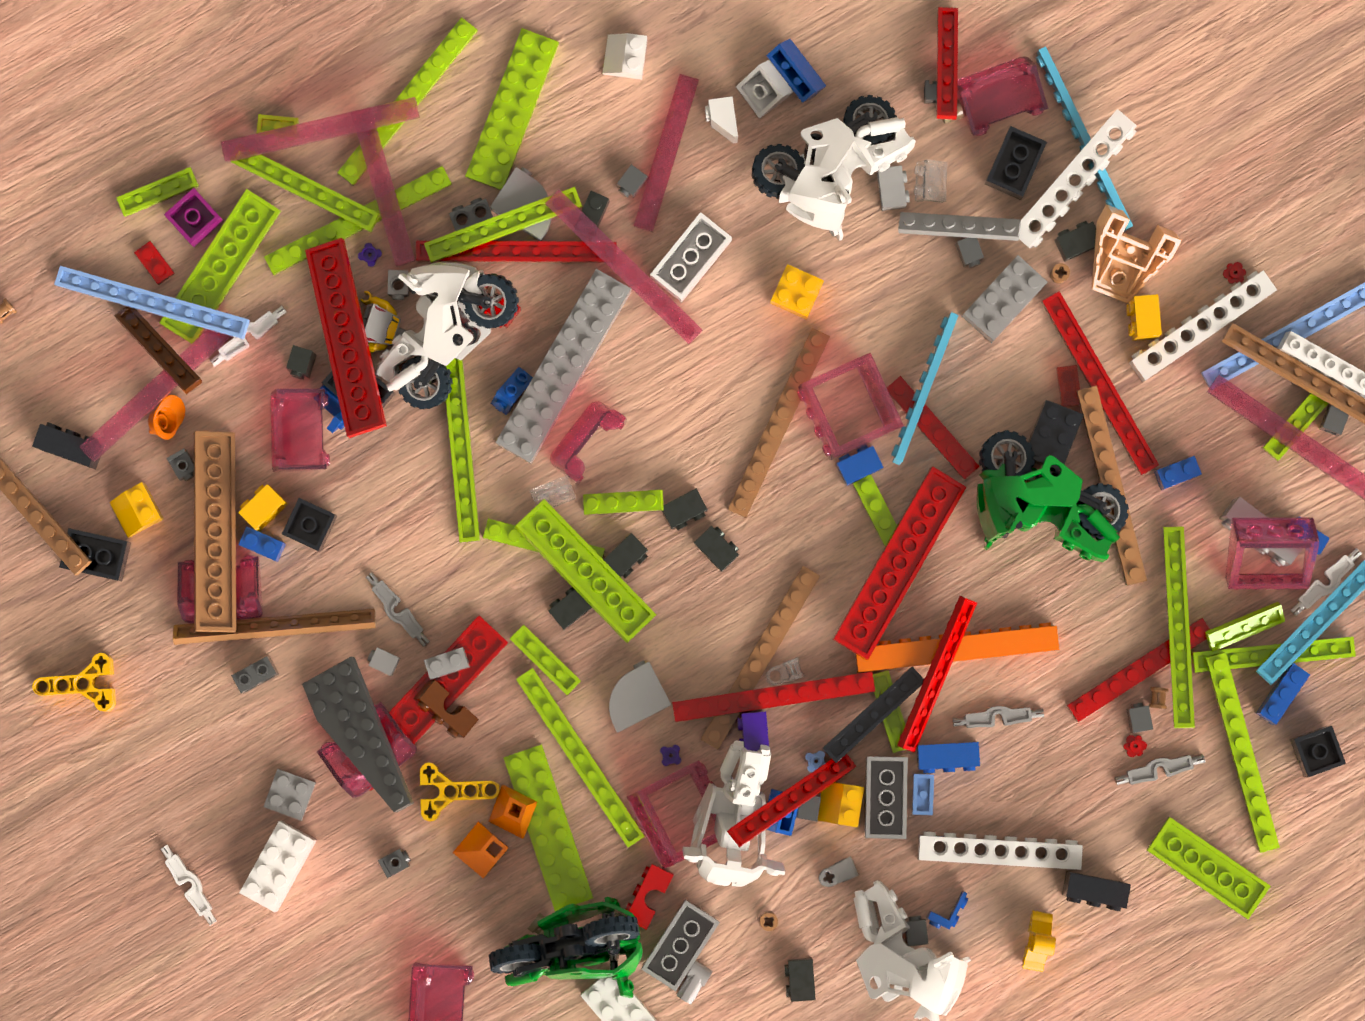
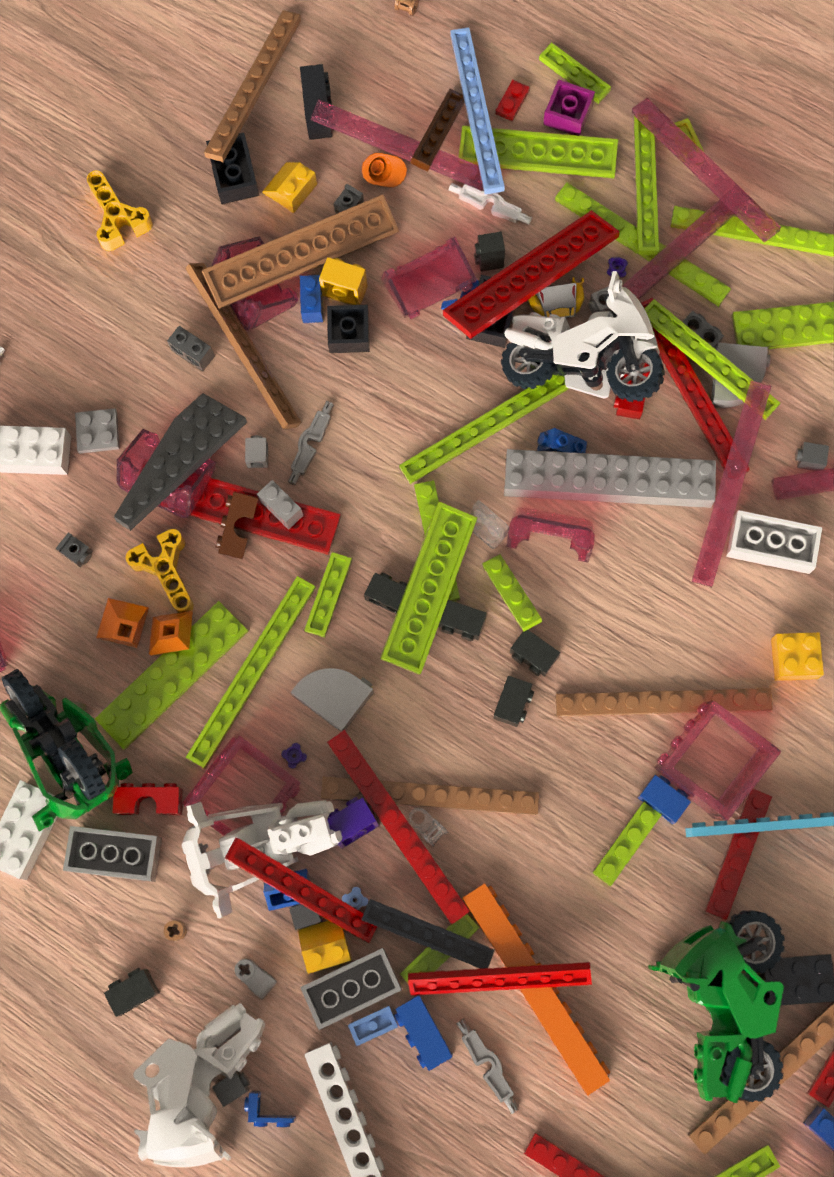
camera: 70 degrees right, 10 degrees down
pearl dark grey brick [575,191,610,238] -> none
light grey piece [676,961,713,1004] -> none
red plate [833,466,966,660] -> none

